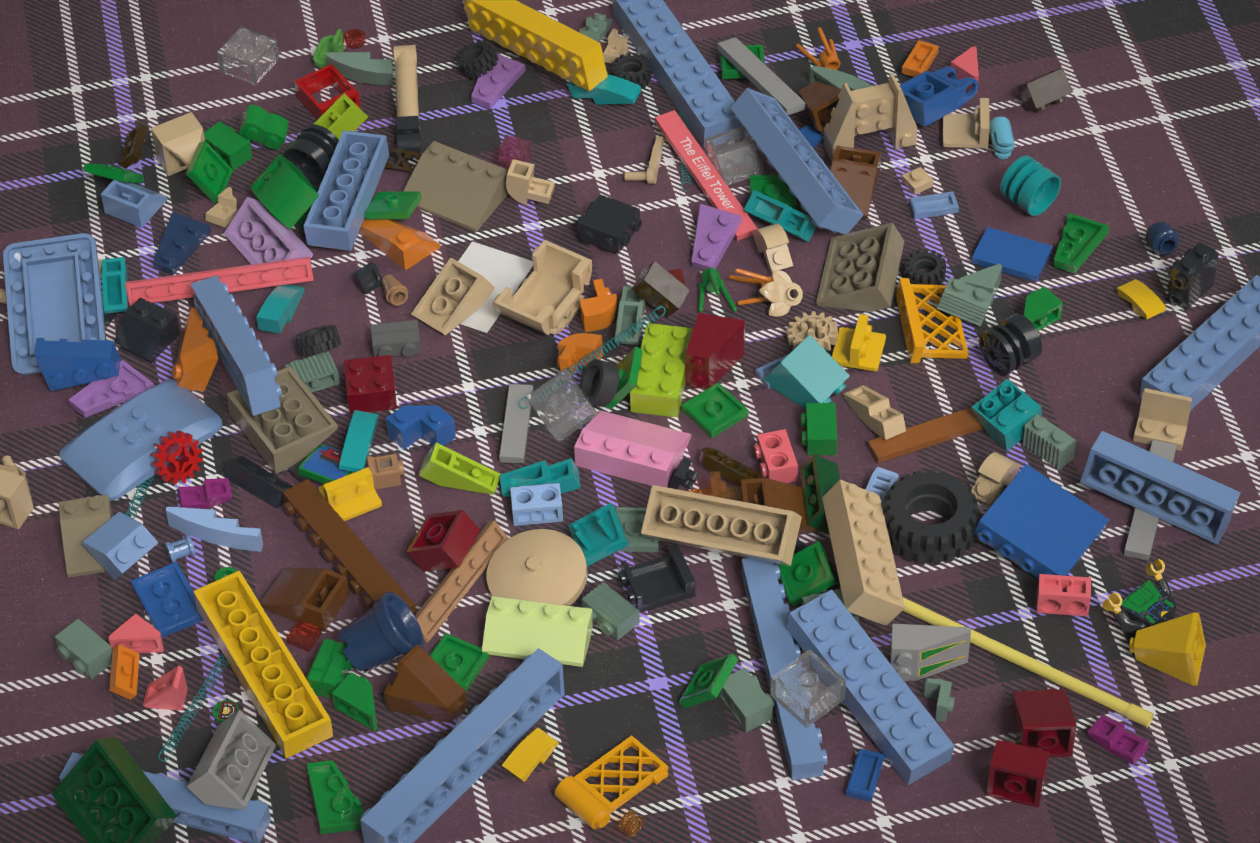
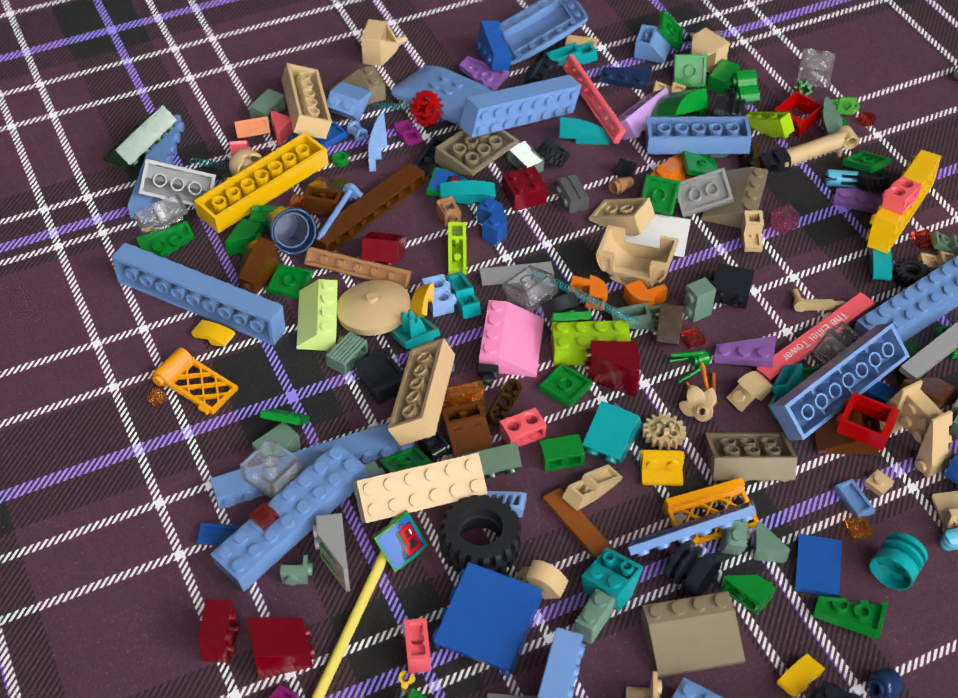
camera: 75 degrees right, 0 degrees up
yellow bracket [319,467,382,521] -> none
black tyre [904,249,946,285] -> none
none -> clear brick [133,193,188,233]
none -> tan cylinder [229,148,262,176]
none -> clear red tile [248,501,280,531]
none -> tan brick [281,63,332,139]
none -> medium blue piece [317,183,363,240]
none -> slope [372,510,428,572]
none -> yellow slope [409,283,434,318]
none -> medium blue plate [628,500,757,557]
none -> dark tan slope [640,591,745,678]
none -> green tile [641,174,681,216]
none -> light grey plate [677,168,734,217]
none -> sand green brick [683,277,716,322]
none -> green gear [792,80,813,97]
none -> medium azure arm [825,169,859,188]
none -> red window [835,392,900,451]
none -> green tile [842,151,891,173]
none -> clear orange plate [844,516,874,542]
none -> coral brick [881,176,921,215]

